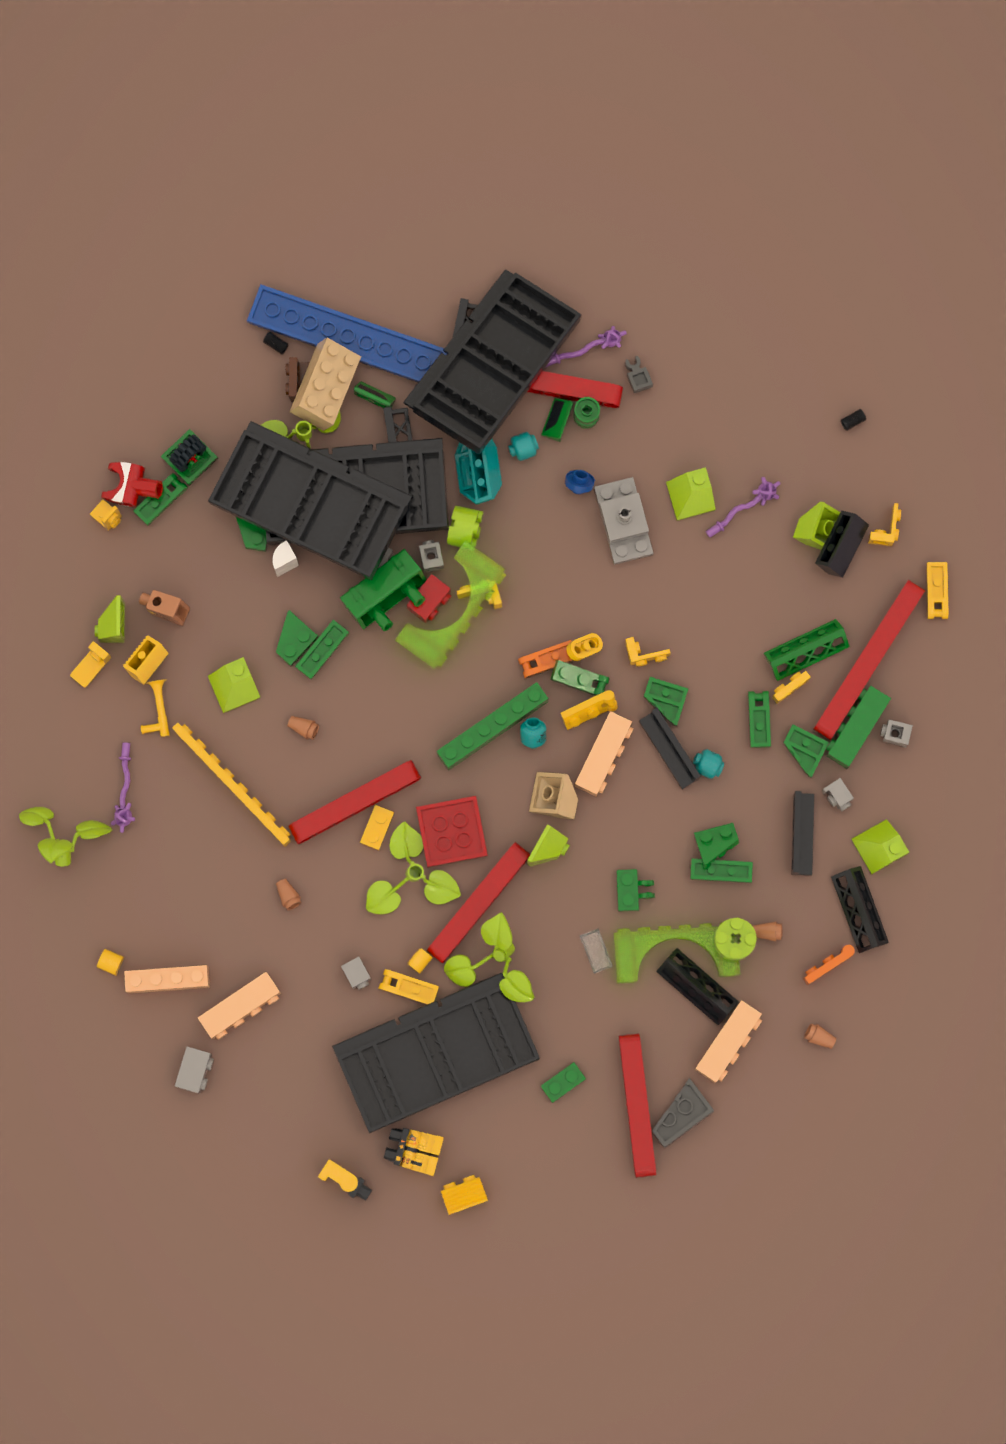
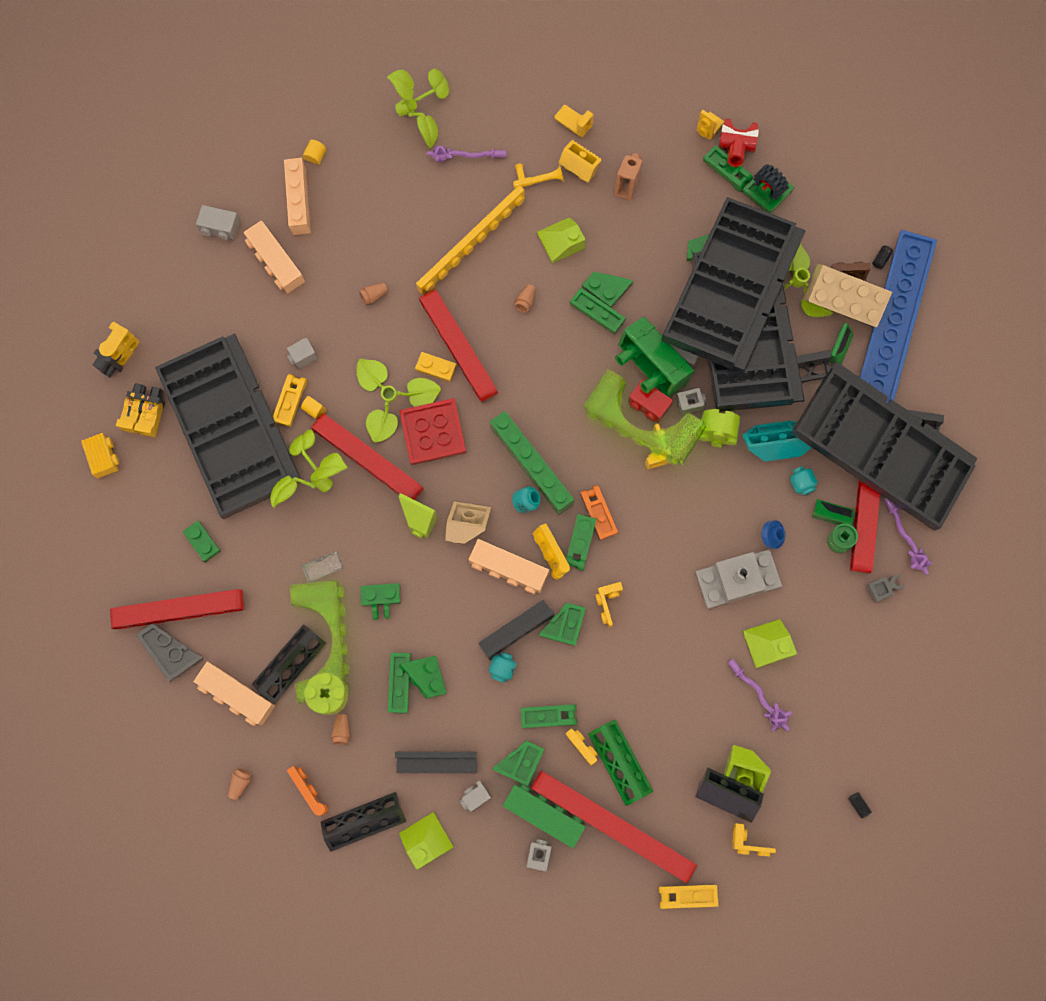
camera: 95 degrees right, 5 degrees down
lime slope [95,595,125,643] -> none
white brick [273,541,299,577] -> none
yellow plate [567,633,603,661] -> none

